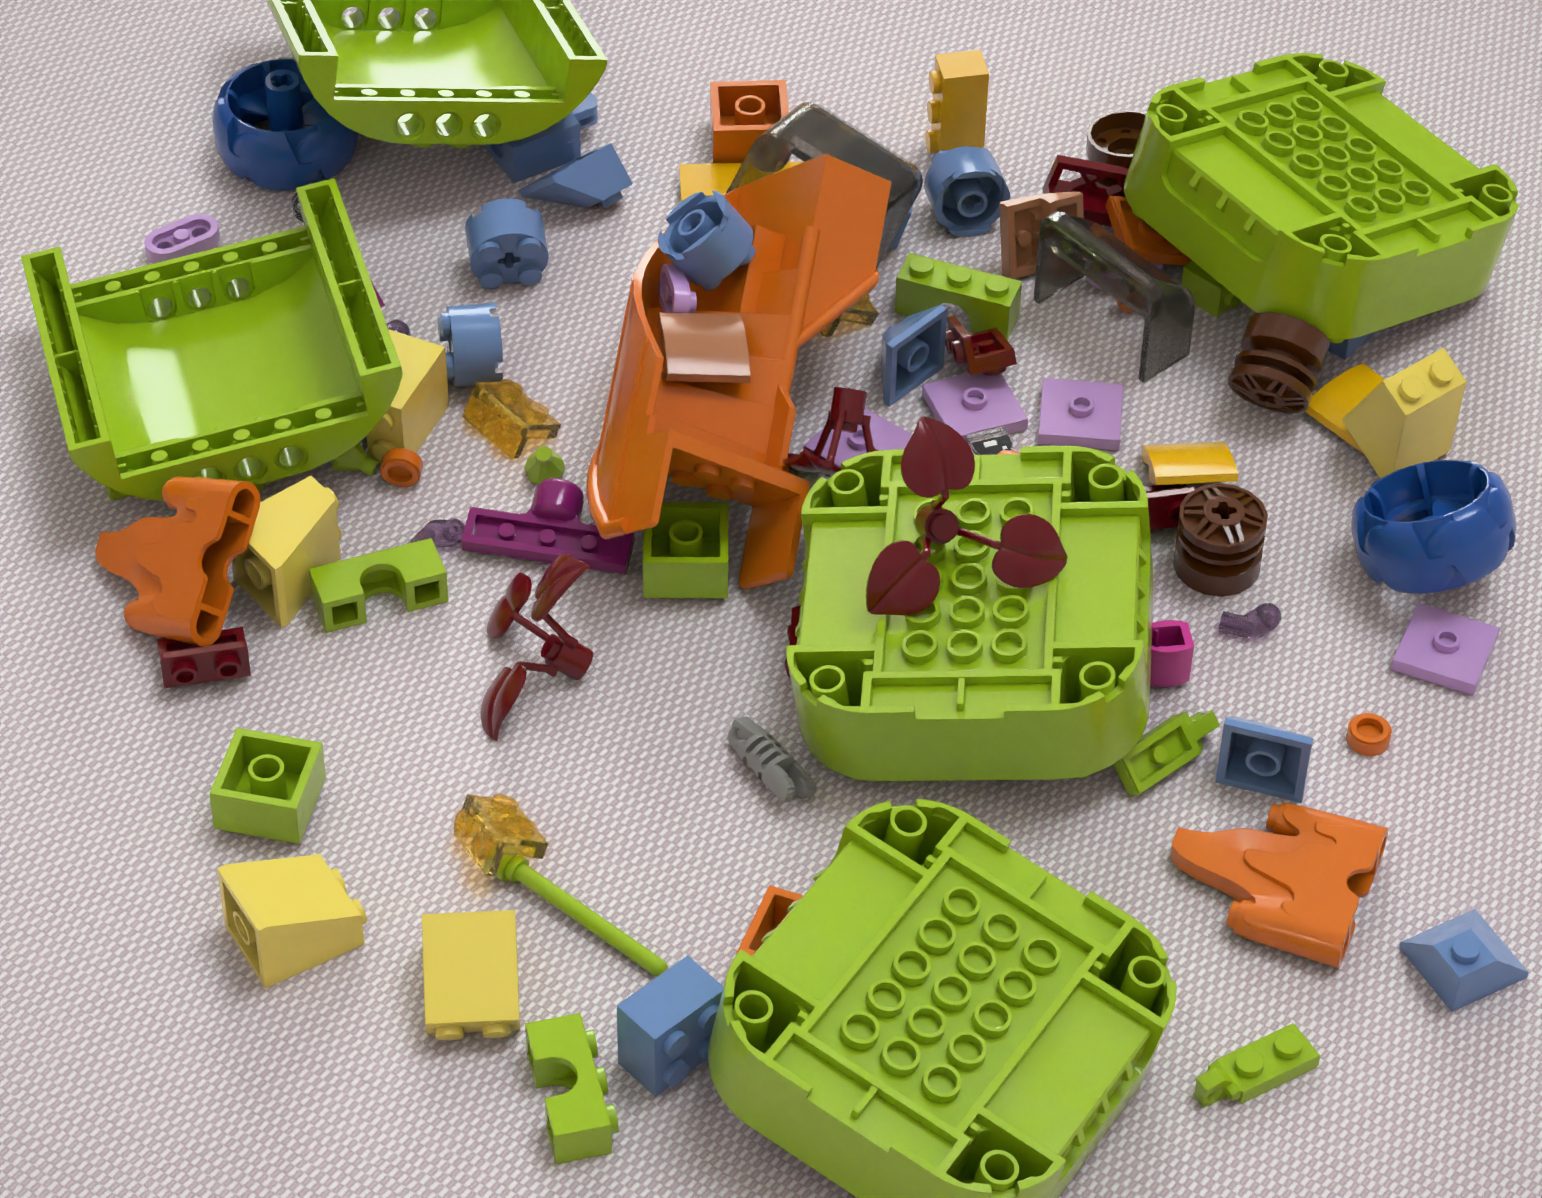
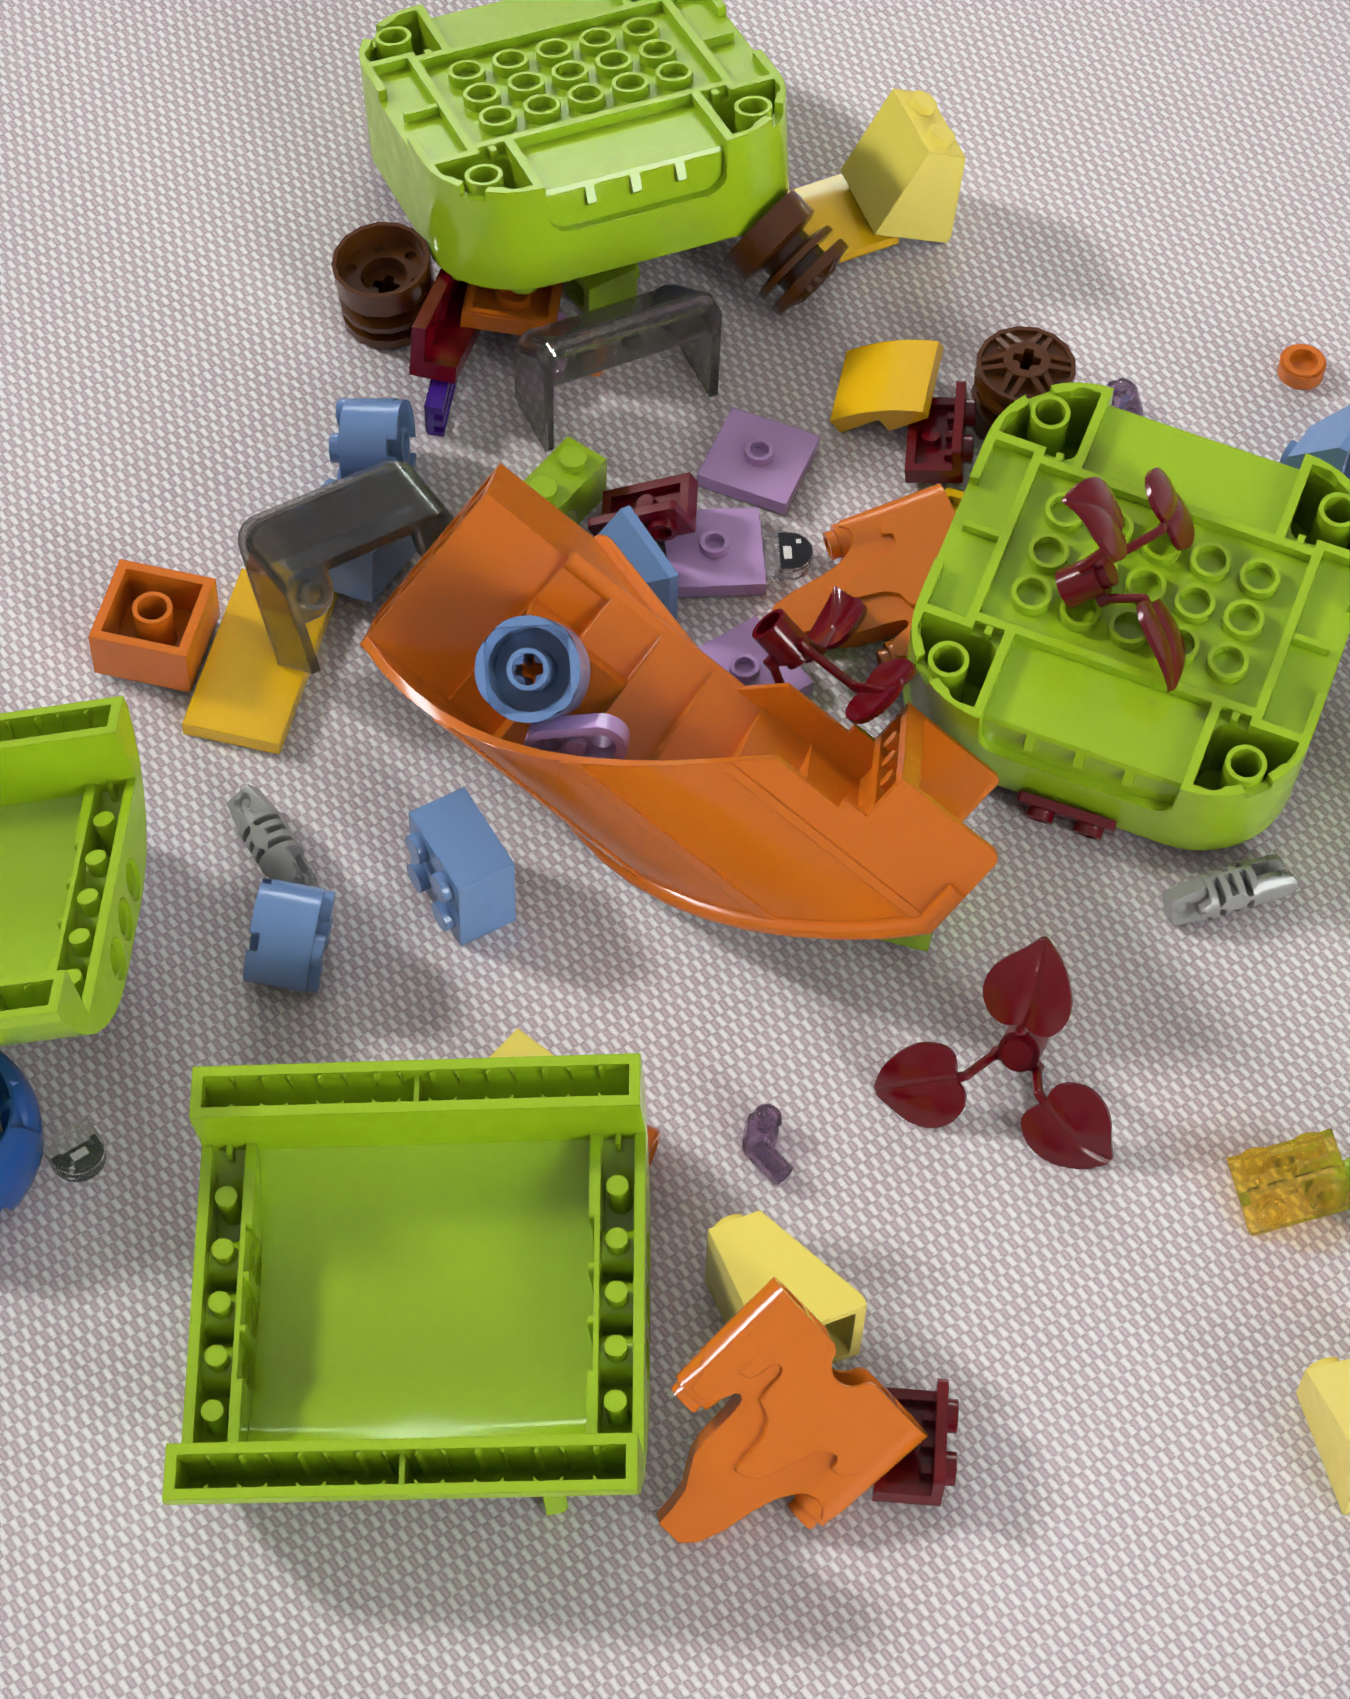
camera: 75 degrees left, 10 degrees up
lavender plate [144,214,220,264] -> none
lime brick [209,728,326,844] -> none
lime arch [309,538,449,633] -> none
medium blue brick [438,303,503,387] -> none
magenta plate [461,478,635,575] -> none
clear yellow bracket [463,379,562,459] -> none
medium blue slope [518,143,633,208] -> none
lime rock [524,446,566,485] -> none
nougat slope [657,312,751,383] -> none
yellow brick [925,49,989,155] -> none
nougat slope [999,192,1085,279] -> none
blue wheel [1351,460,1517,594] -> none
lavender plate [1391,603,1500,696] -> none
none -> light grey hinge [227,784,319,887]
none -> medium blue brick [405,787,516,946]

